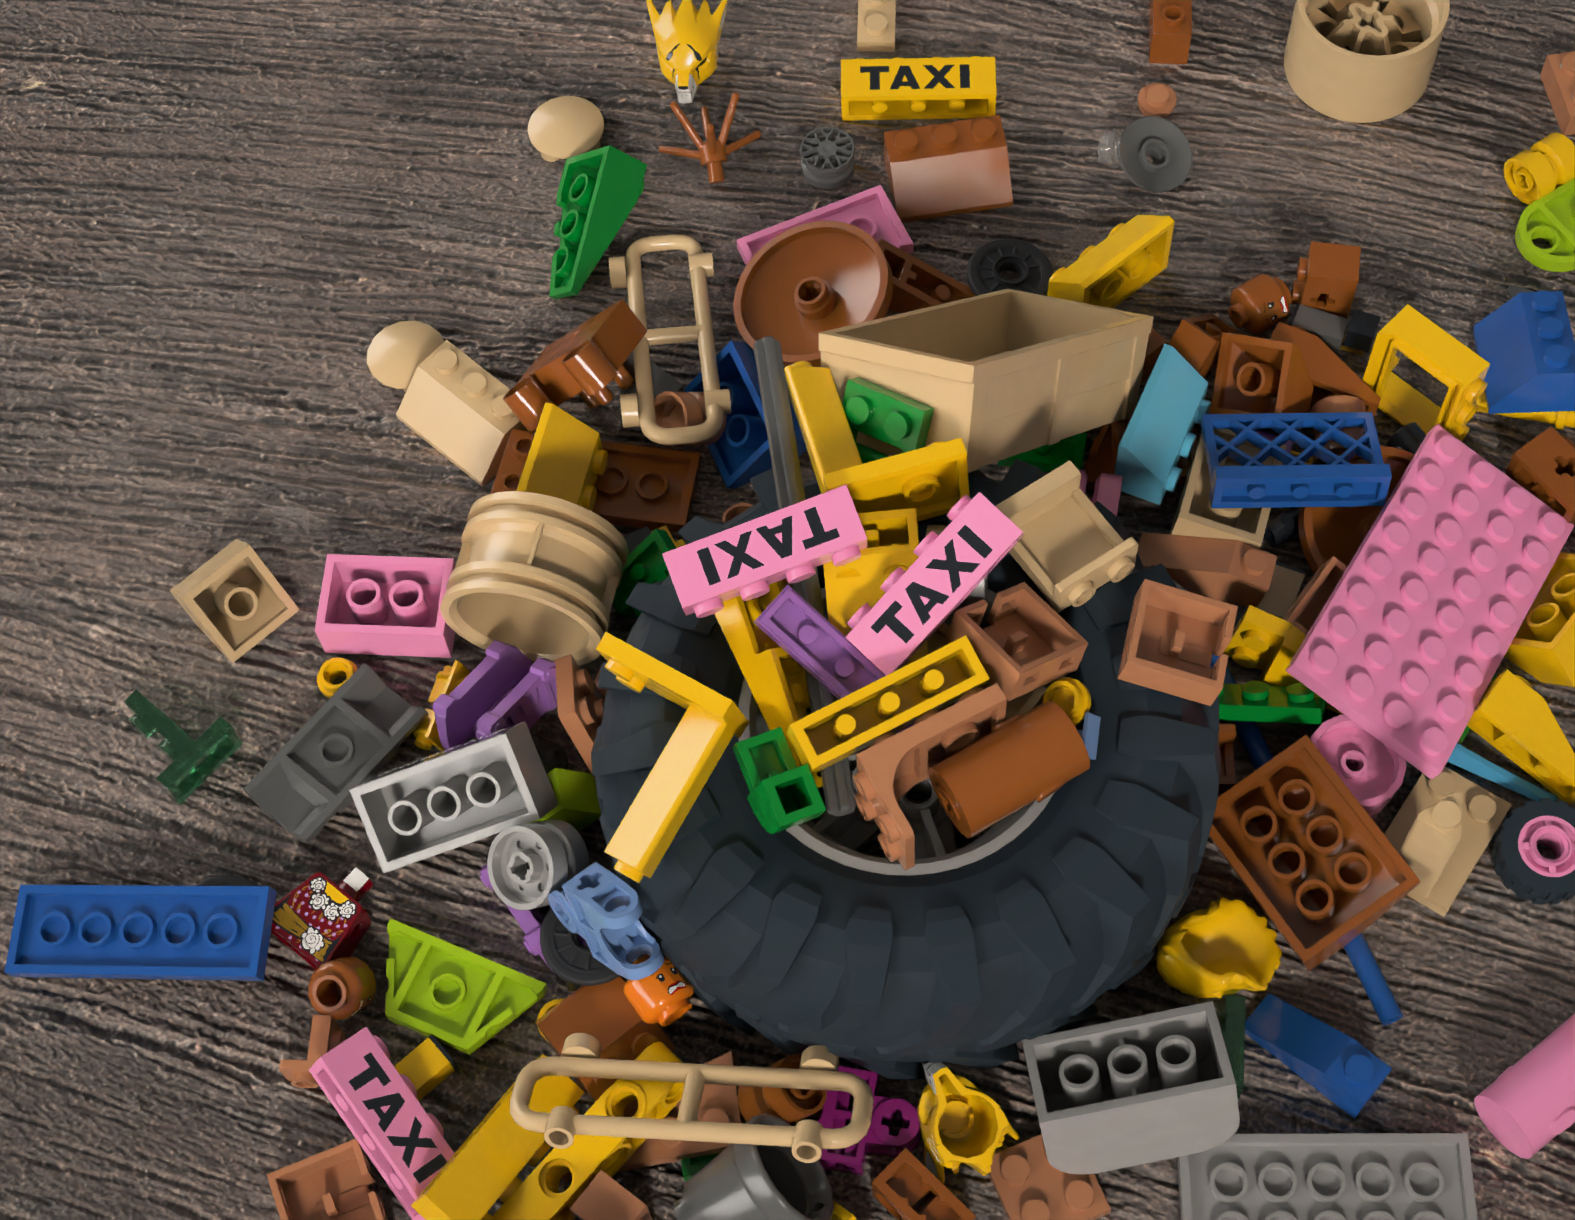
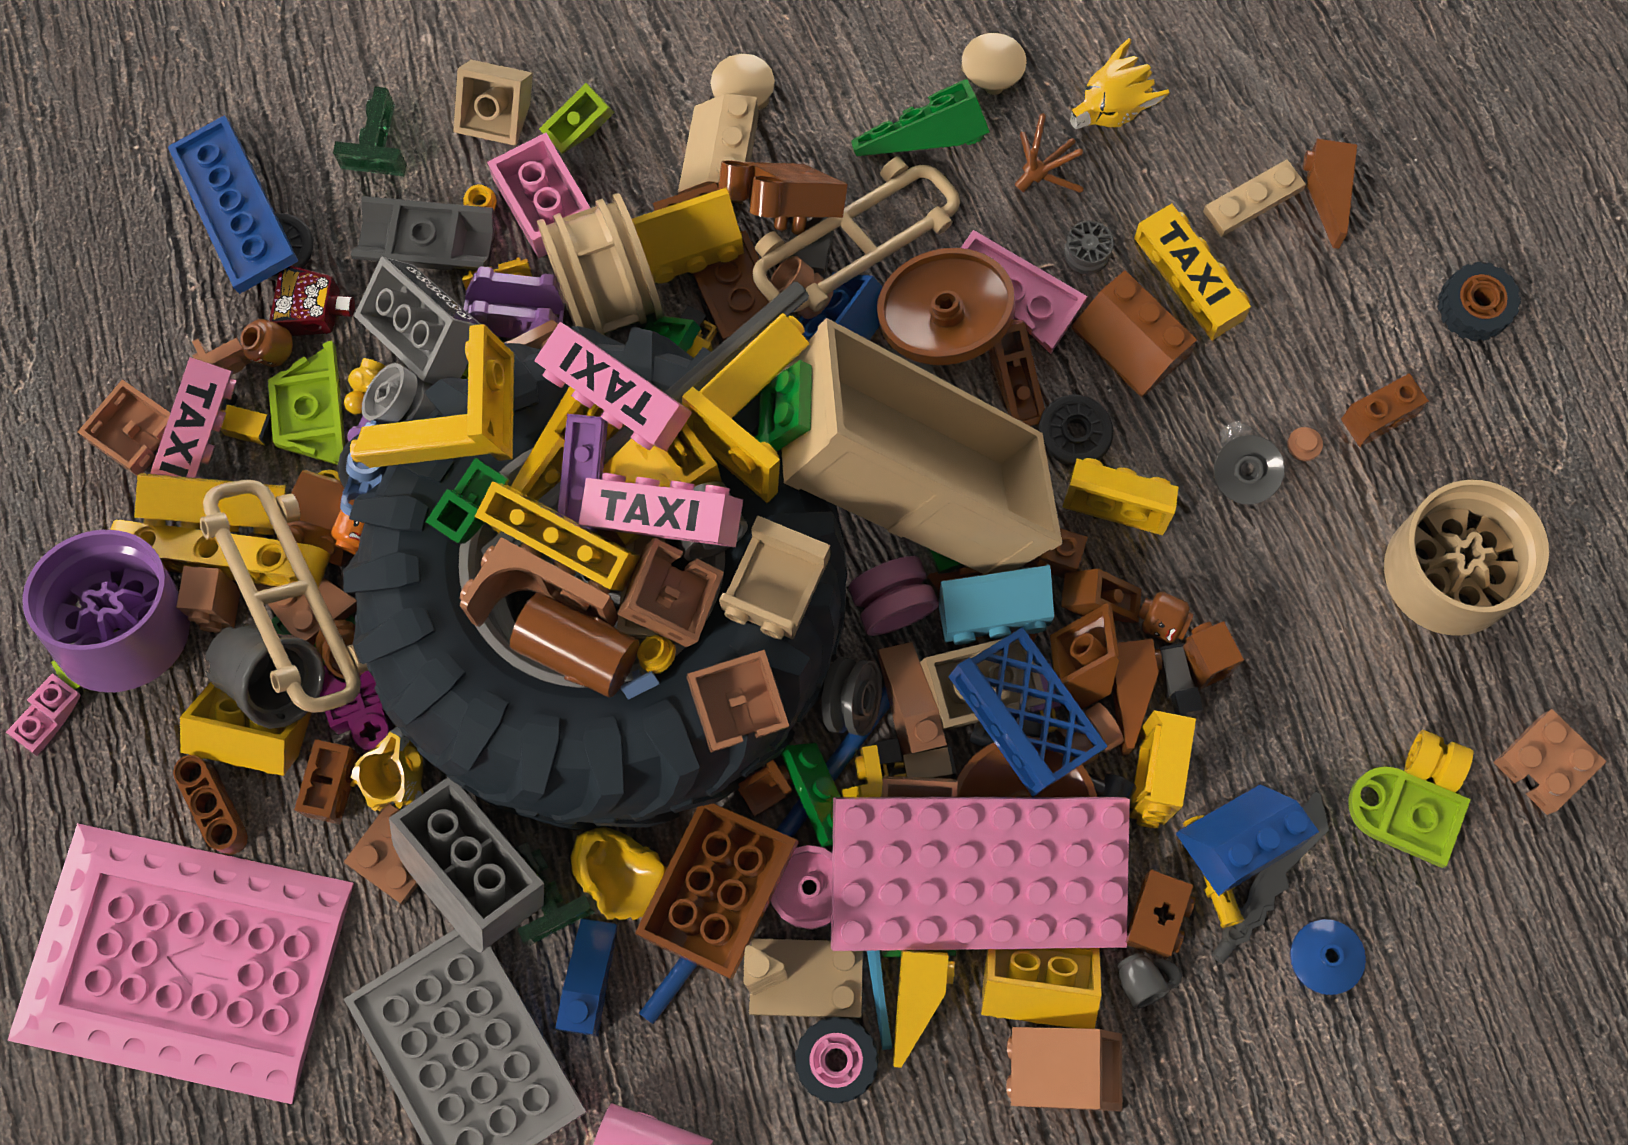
camera: 55 degrees right, 10 degrees up
none -> yellow animal [344,358,386,415]
none -> lime slope [539,83,615,154]

